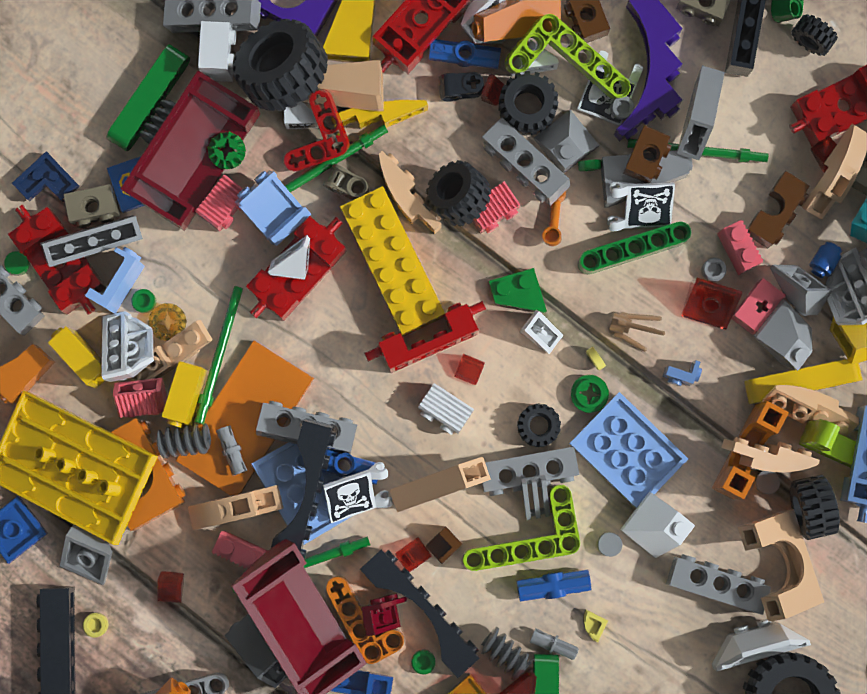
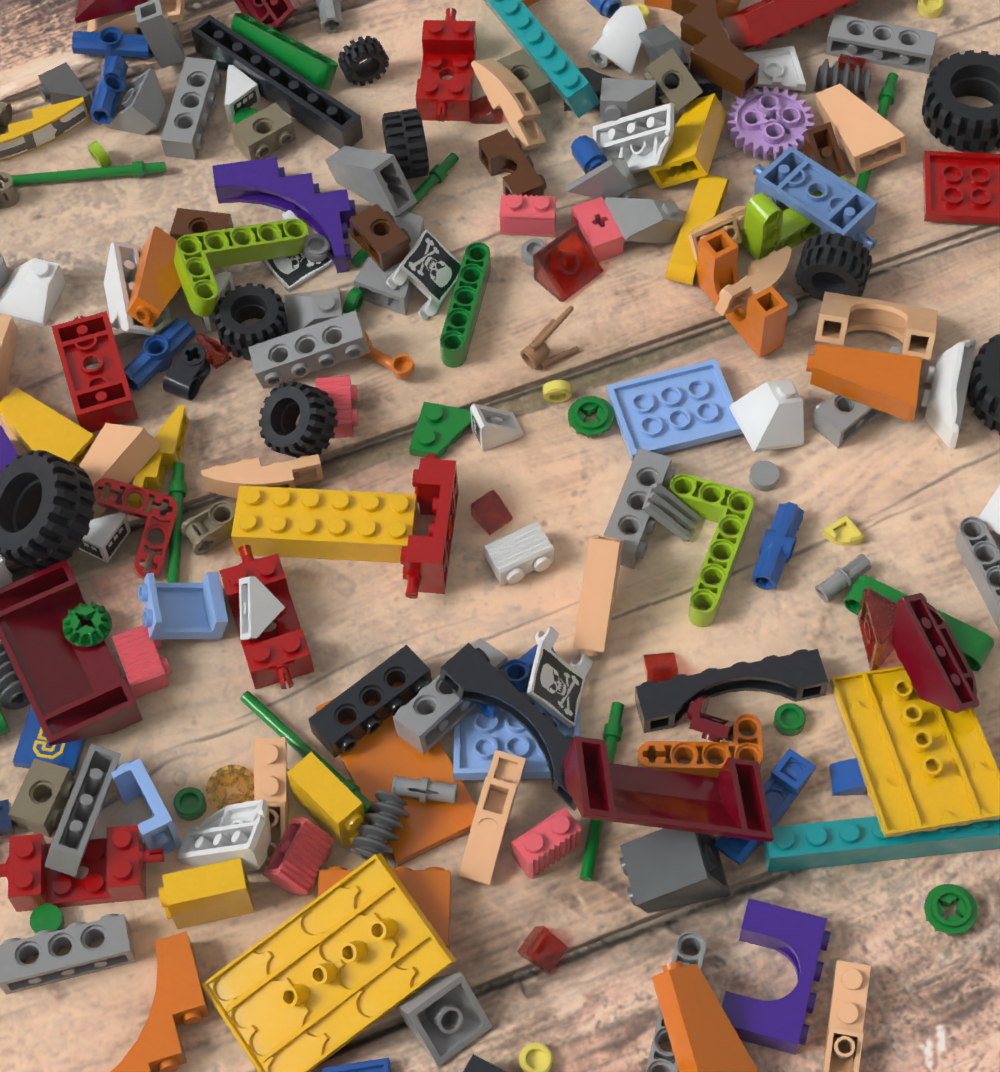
camera: 55 degrees left, 25 degrees down
reddish brown panel [426,526,462,564] -> none
dark grey piece [481,627,534,680] -> none
black tyre [517,403,561,447] -> none
medium blue bracket [663,360,702,386] -> none
none -> black brick [308,645,432,758]
none -> black tyre [382,108,429,179]
none -> orange slope [806,343,922,422]

